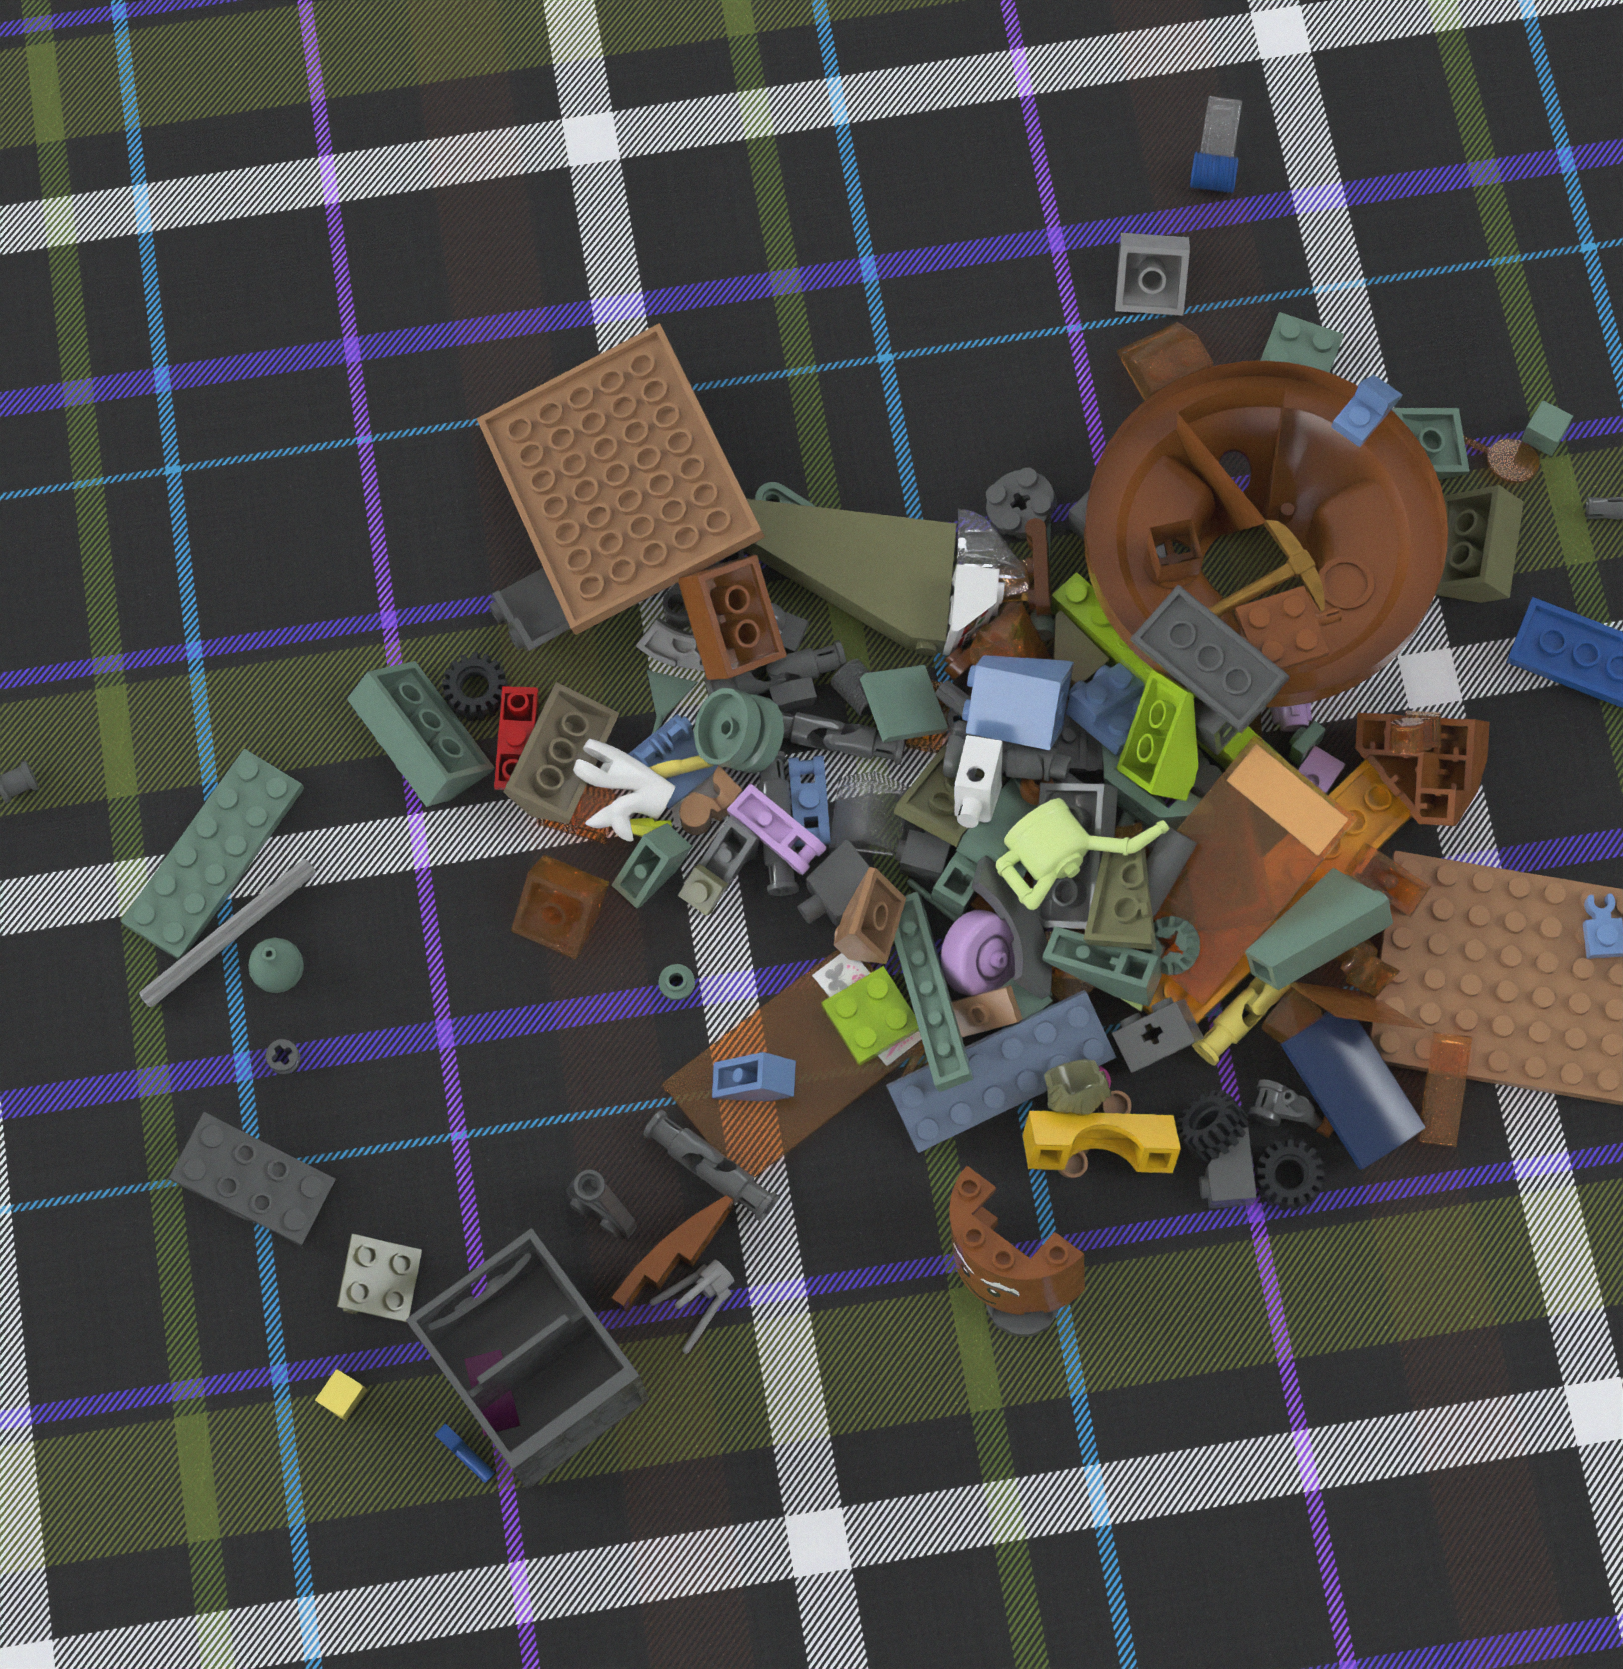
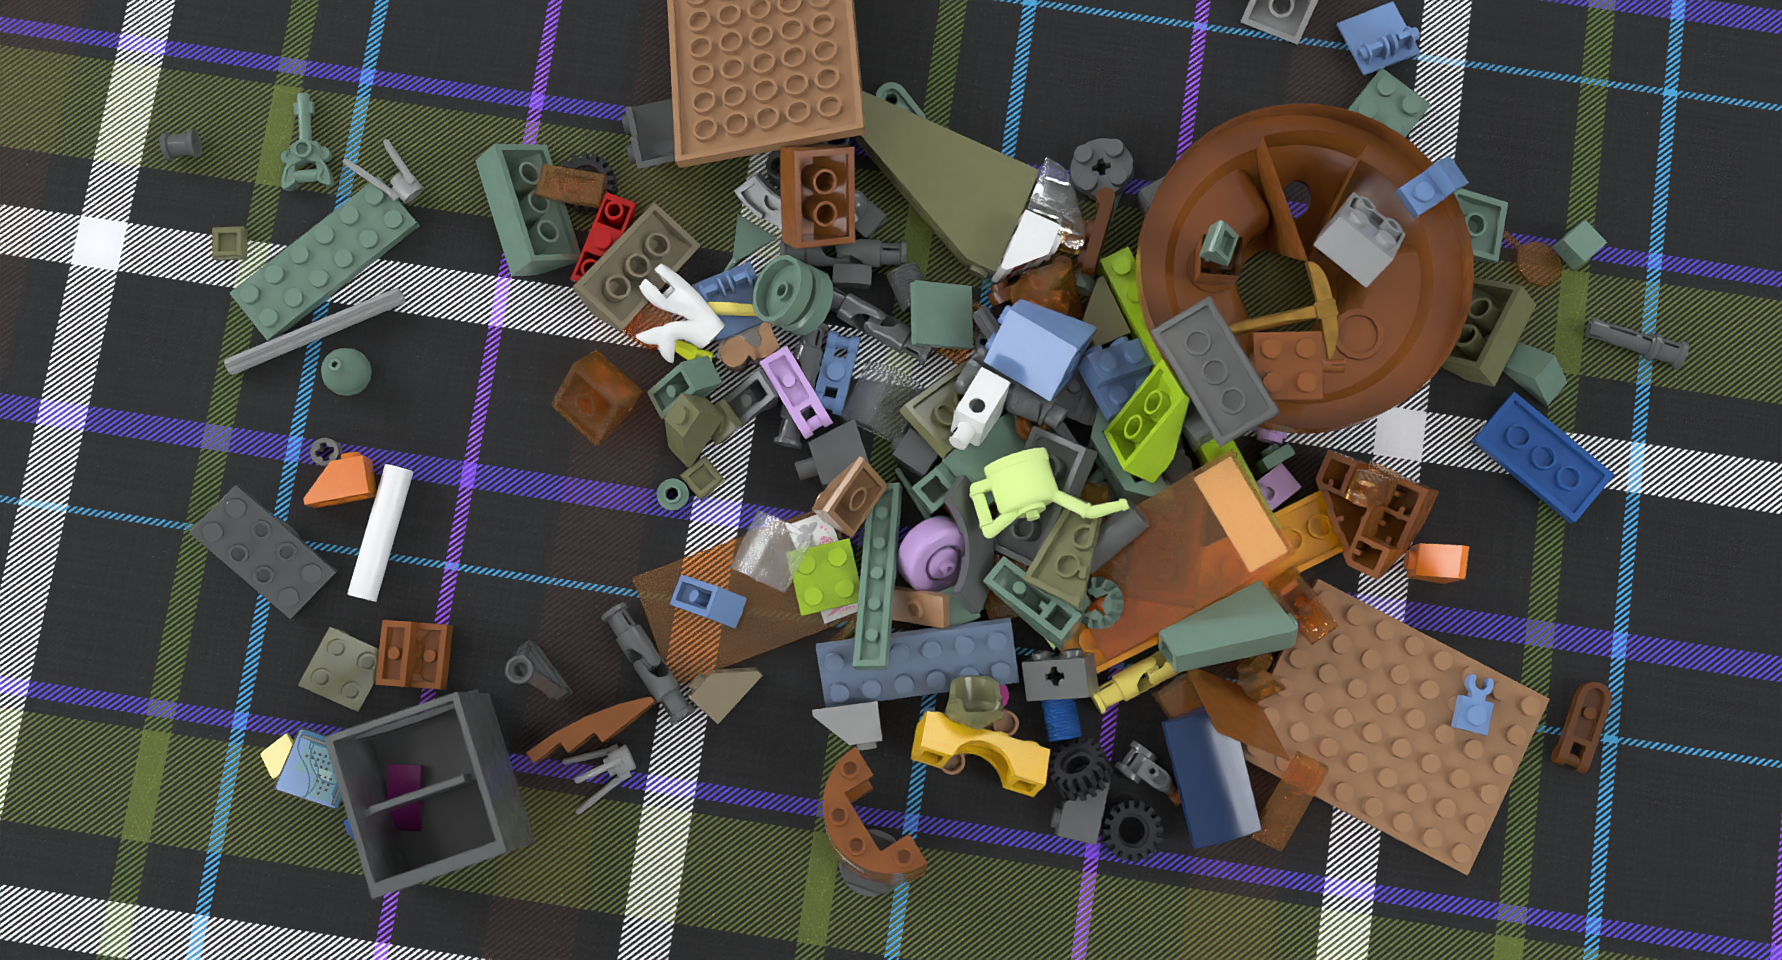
camera: 15 degrees right, 10 degrees up
clear orange slope [1117,322,1214,401] -> none
none -> olive tile [212,226,248,261]
none -> piece [273,727,342,810]
none -> sand green piece [281,93,334,192]
none -> orange slope [303,452,377,509]
none -> light grey plant [343,139,424,204]
none -> white piece [347,464,413,602]
none -> dark orange slope [375,620,453,690]
none -> clear orange plate [536,164,606,208]
none -> olive slope [664,393,724,467]
none -> olive tile [680,455,725,501]
none -> dark tan slope [688,667,763,724]
none -> clear slope [730,510,814,594]
none -> light grey slope [812,701,882,750]
none -> blue piece [1040,698,1082,742]
none -> sand green slope [1199,220,1239,266]
none -> light grey slope [1314,192,1406,287]
none -> medium blue hinge [1336,1,1420,76]
none -> orange slope [1403,543,1469,584]
none -> sand green slope [1503,342,1567,407]

